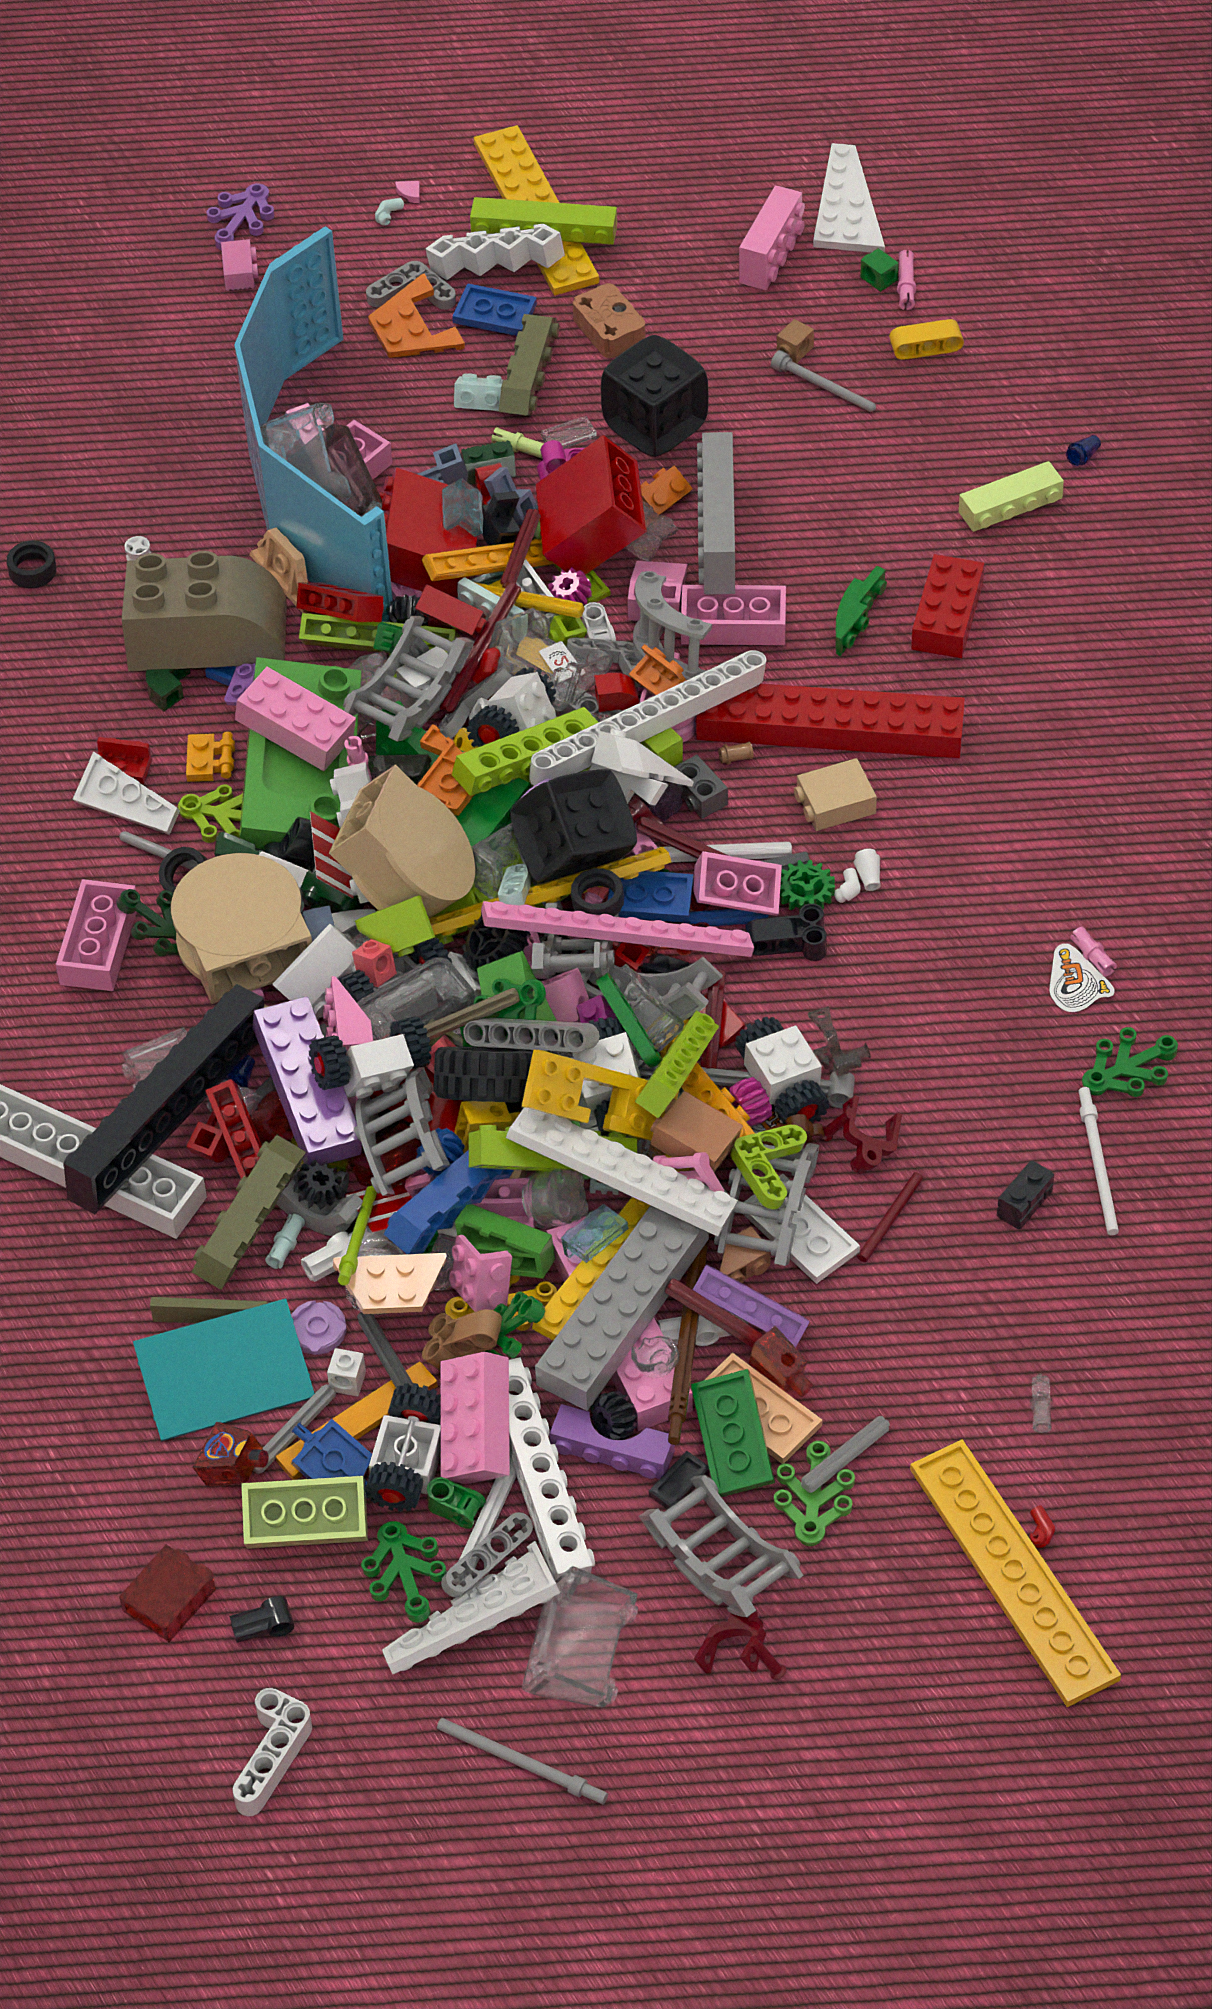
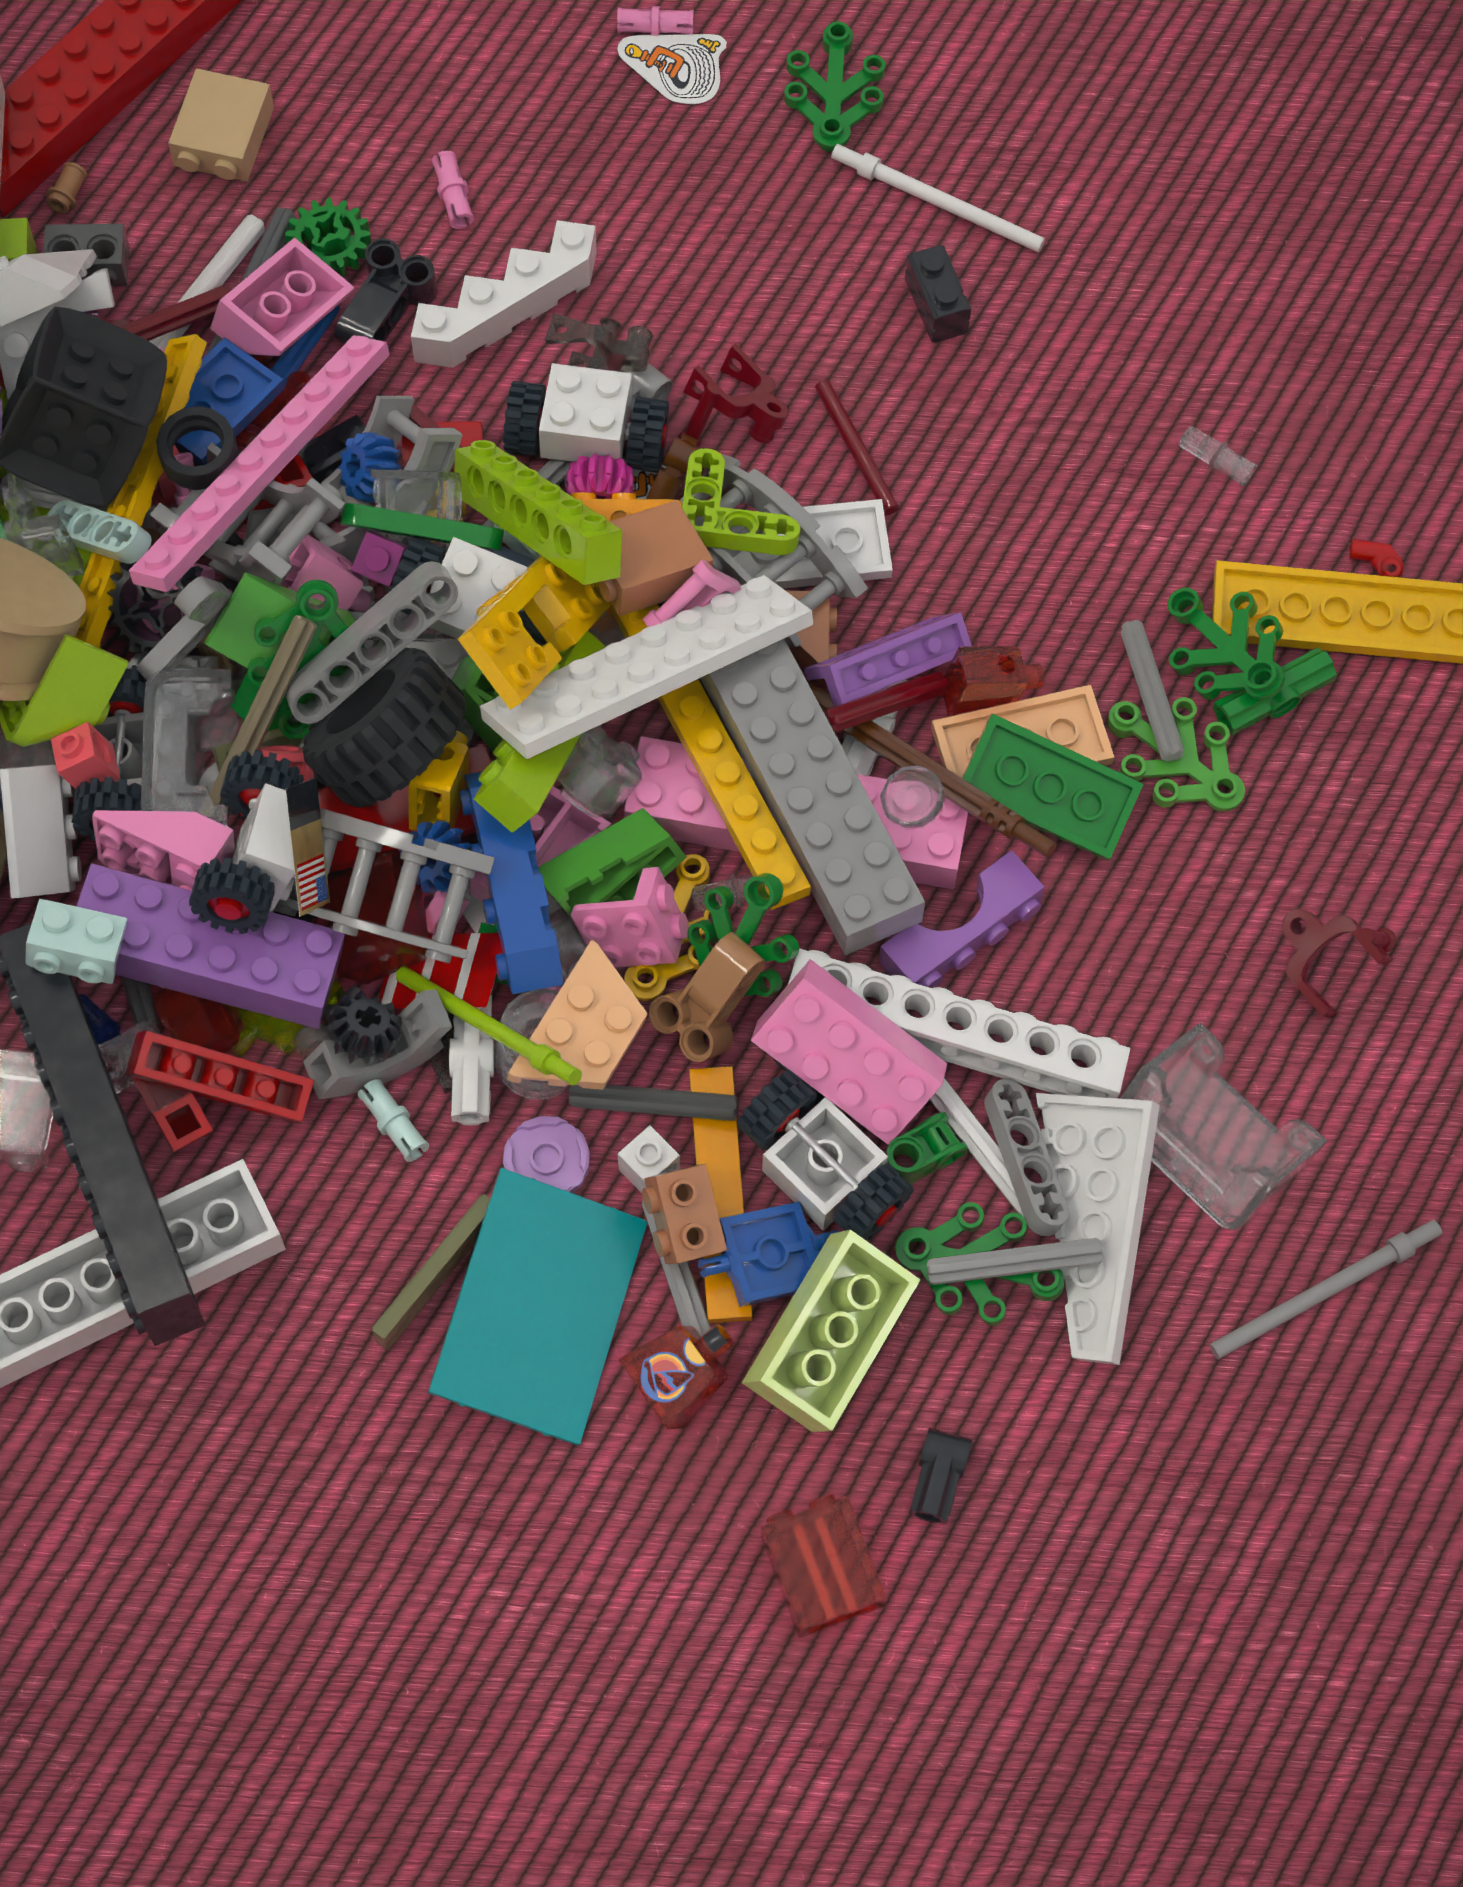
camera: 60 degrees left, 15 degrees up
olive brick [192,1135,306,1290] -> none
white beam [233,1688,312,1816] -> none
clear light blue bracket [561,1204,629,1263] -> none
black gear [590,1391,638,1440] -> none
light grey fence [639,1475,804,1617] -> none
black tile [649,1451,710,1509] -> none
white arm [834,868,861,903] -> none
white cone [854,849,881,891] -> none
none -> light aqua bracket [26,898,127,984]
none -> light grey beam [137,576,232,685]
none -> sticker [285,778,330,917]
none -> blue gear [338,432,402,503]
none -> white brick [411,220,597,368]
none -> bright pink pin [432,151,474,229]
none -> nougat brick [642,1164,727,1264]
none -> light grey axle [927,1238,1103,1285]
none -> green plant [1167,587,1285,700]
none -> green piece [1213,648,1337,736]

